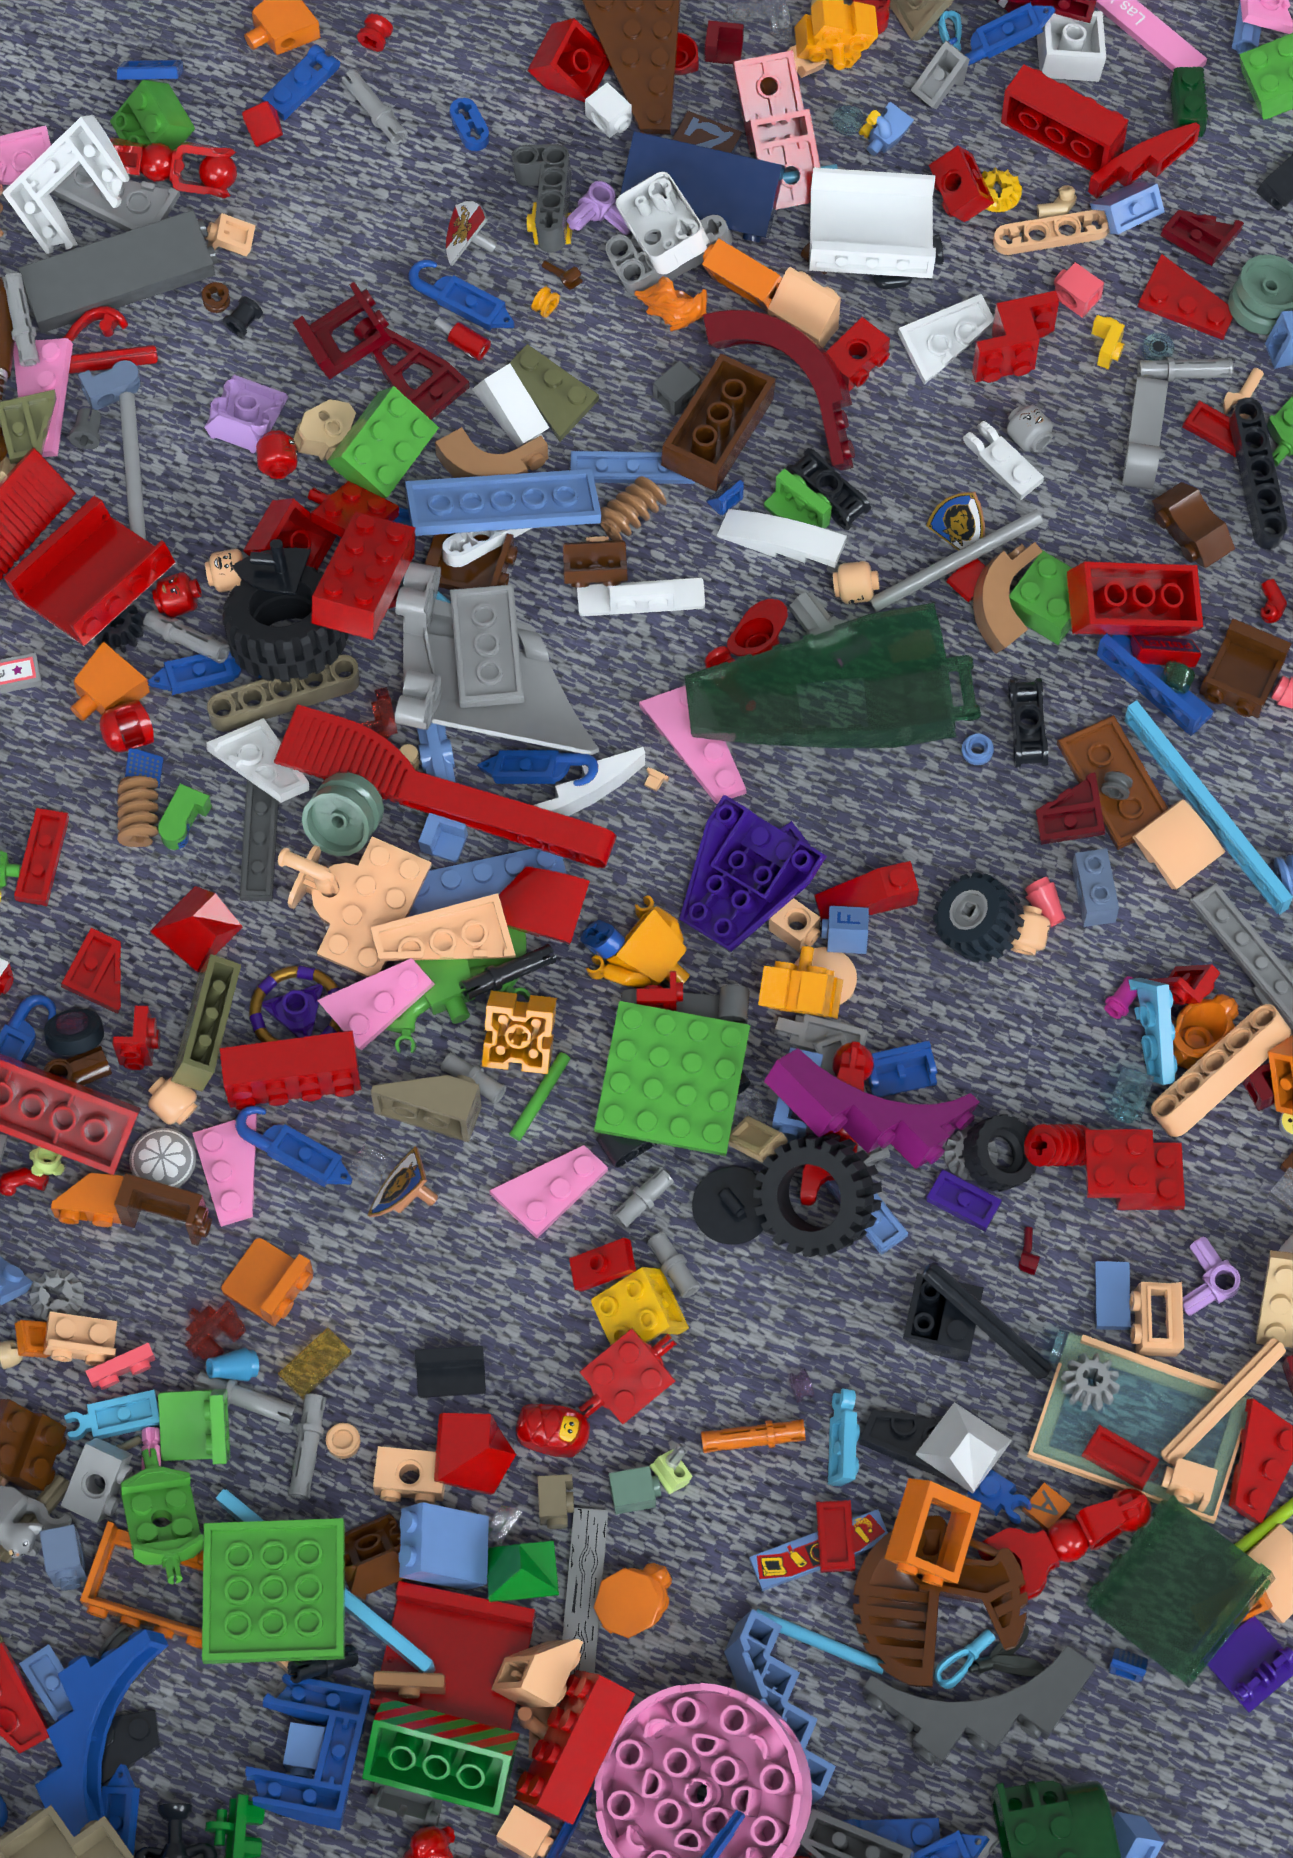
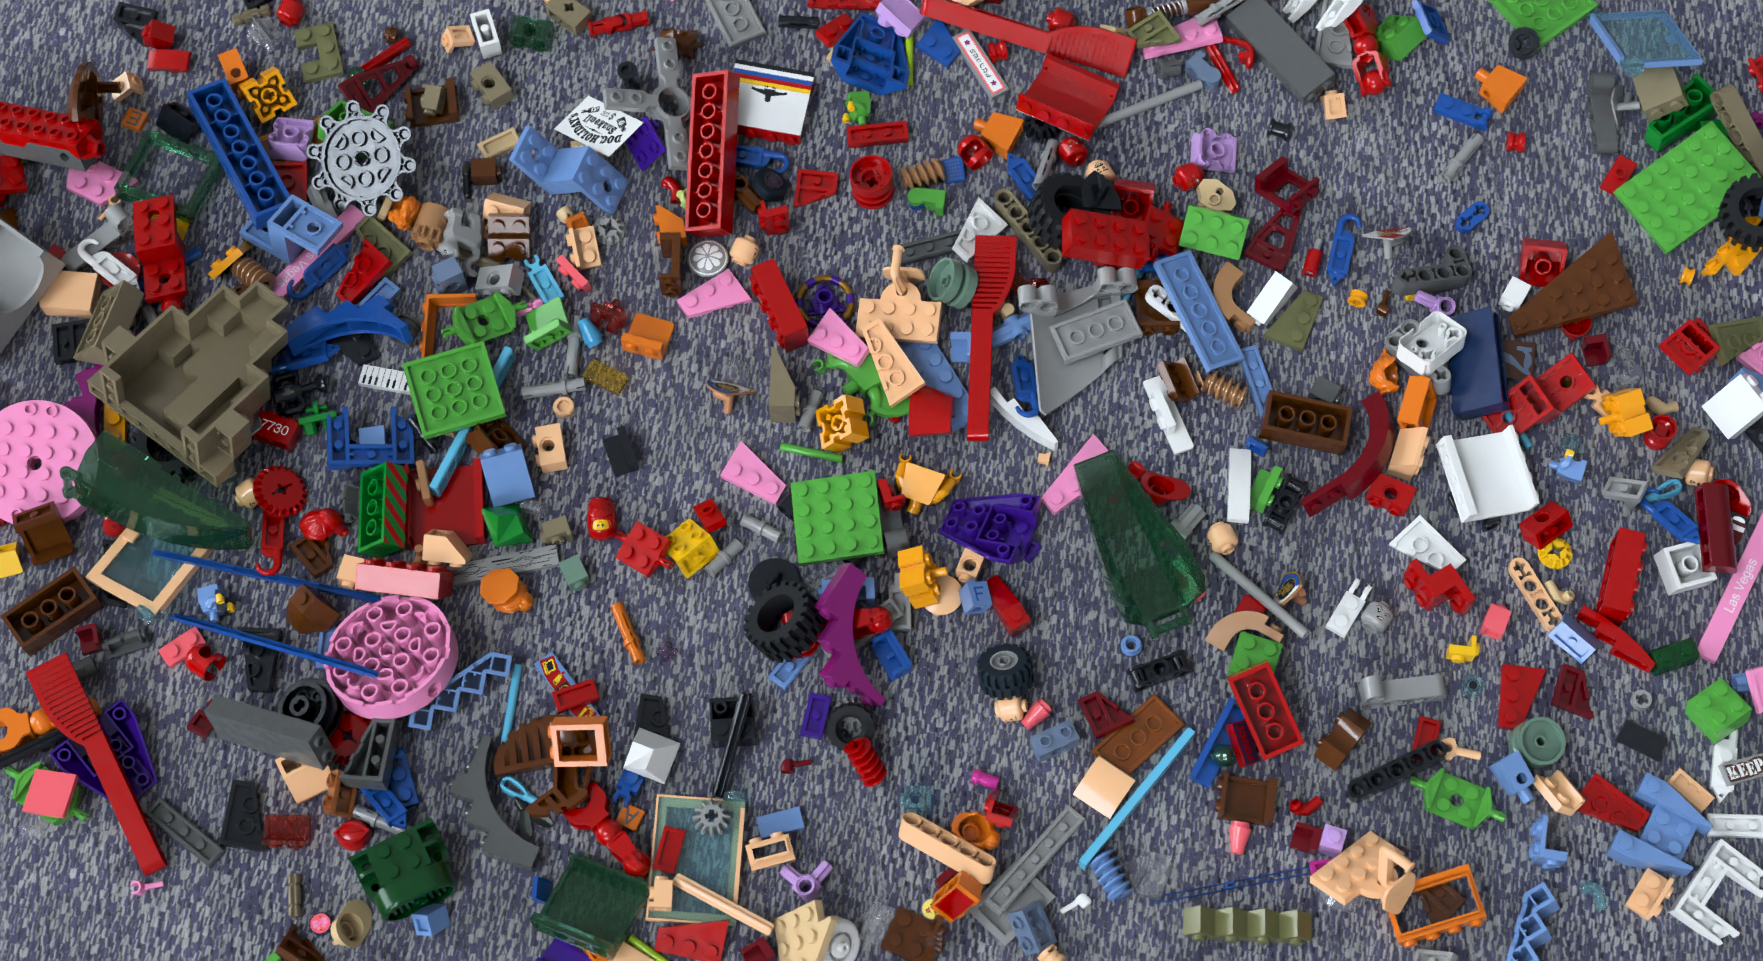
camera: 75 degrees right, 0 degrees up
red slope [150,886,243,973] -> none
olive brick [171,954,241,1092] -> none
reddish brown bush [202,282,230,313] -> none
blue plate [235,1106,352,1188] -> none
red slope [242,101,283,147] -> none
red slope [434,1413,517,1495] -> none
black pin [459,943,556,1001] -> none
blue beam [580,920,625,959] -> none
yellowish green piece [650,1443,693,1494] -> none
tan tile [729,1116,788,1163] -> none
medium azure plate [828,1389,860,1486] -> none
red bracket [1084,1129,1185,1210] -> none
dark grey bush [1101,771,1133,800] -> none
medium azure wing [1128,978,1177,1085] -> none
light grey pin [1137,357,1233,382] -> none
none -> white tile [358,364,411,395]
none -> red wheel [850,155,894,209]
none -> light grey bush [1630,690,1652,711]

